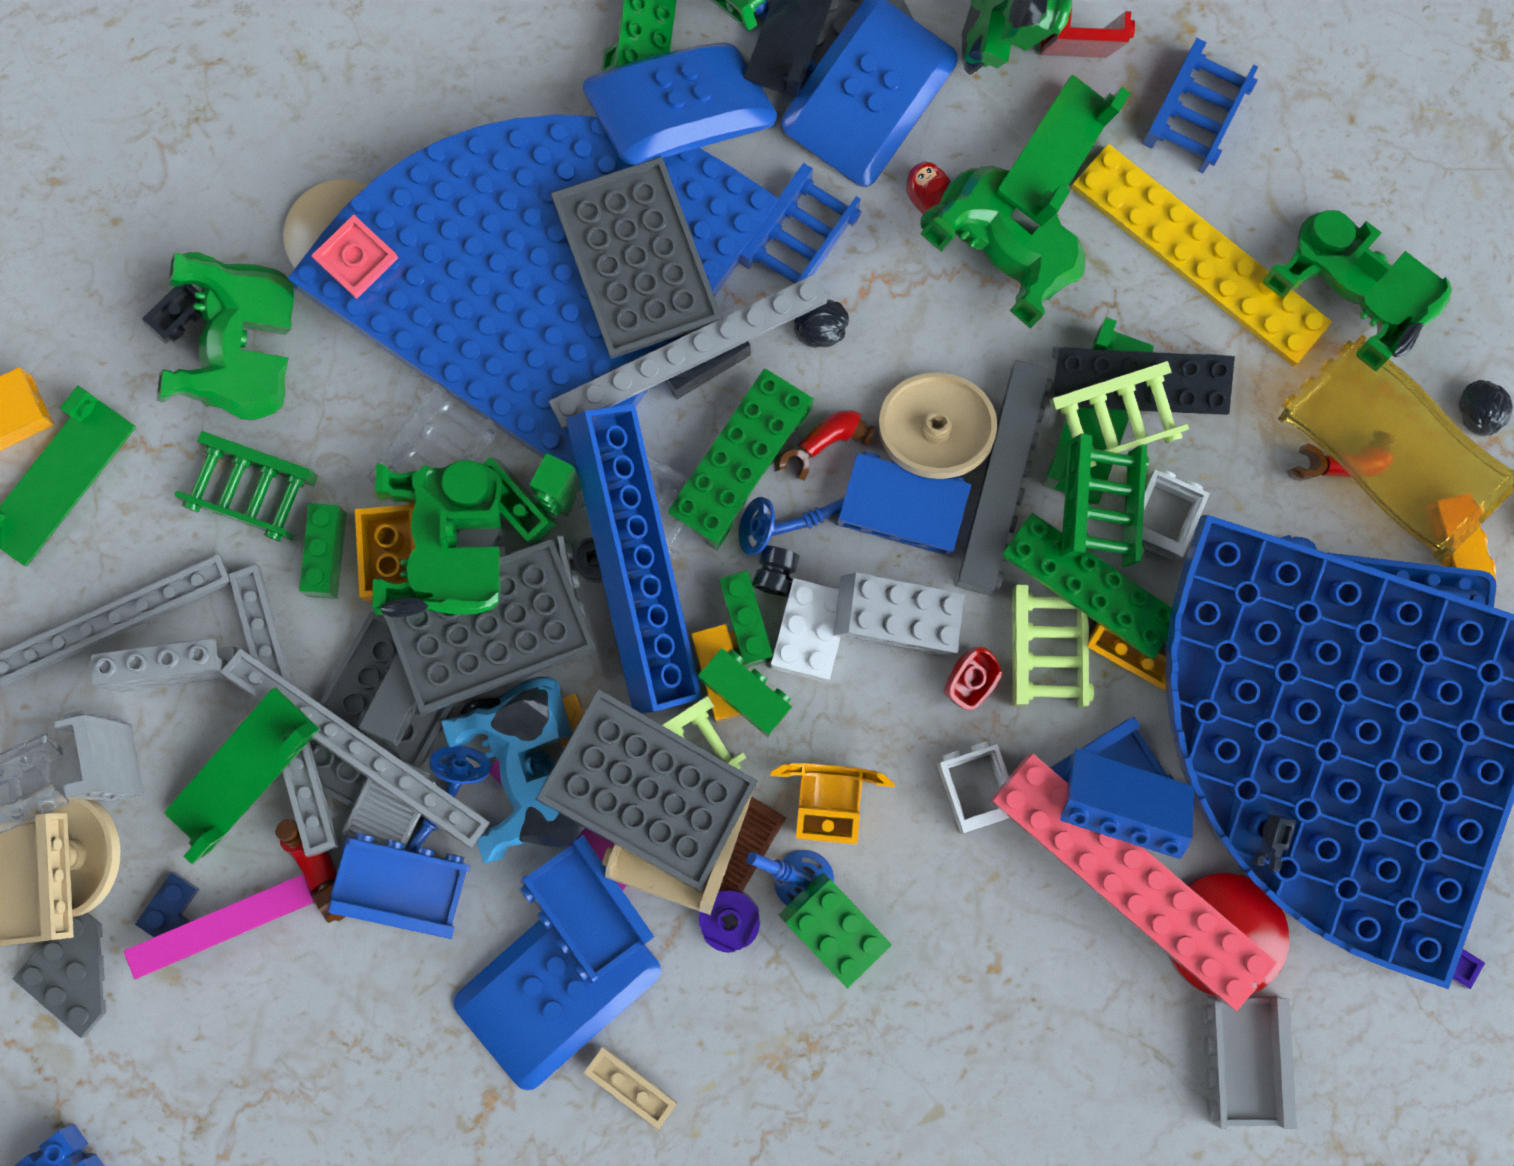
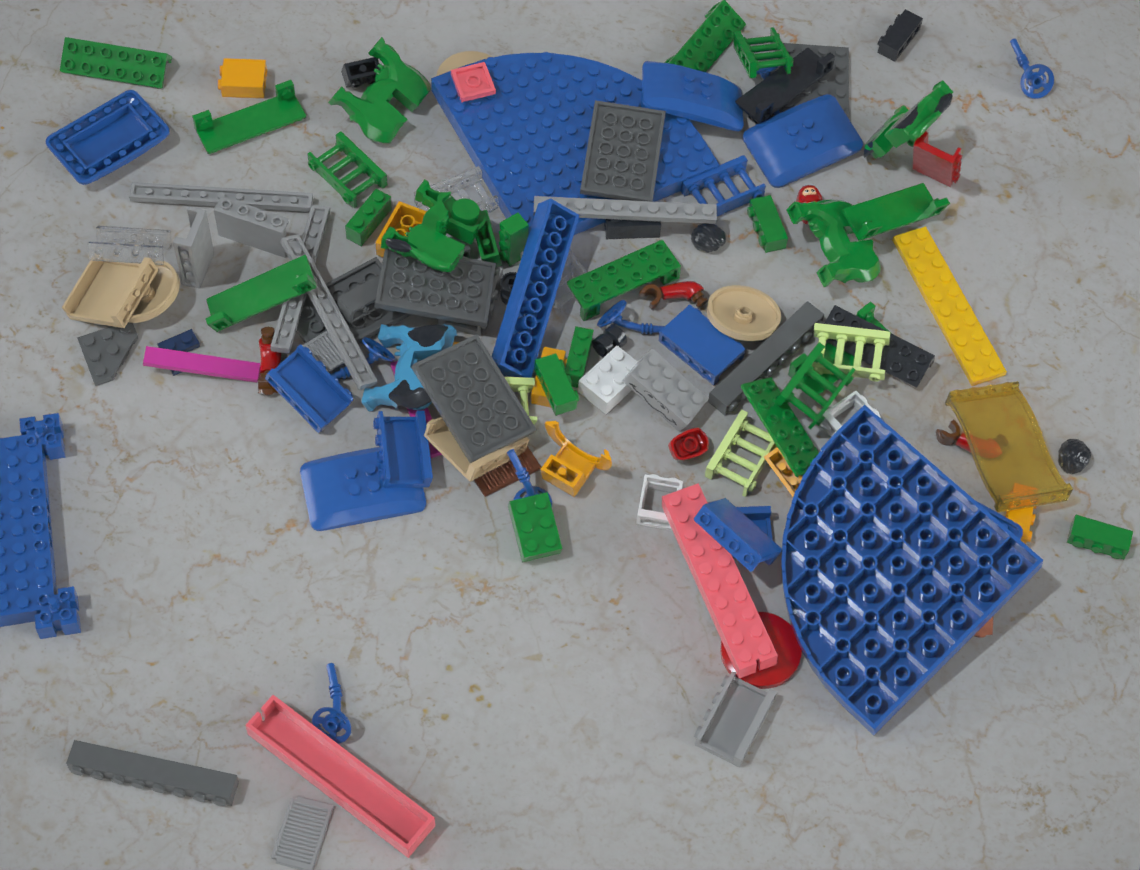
camera: 25 degrees right, 20 degrees down
tan plate [584,1046,678,1130] -> none
dark purple plate [699,889,761,953] -> none
blue fence [1142,38,1258,173] -> none
black plate [1252,814,1297,872] -> none
green animal [1262,210,1452,371] -> none
dark purple tile [1452,949,1485,989] -> none
none -> green brick [747,195,788,253]

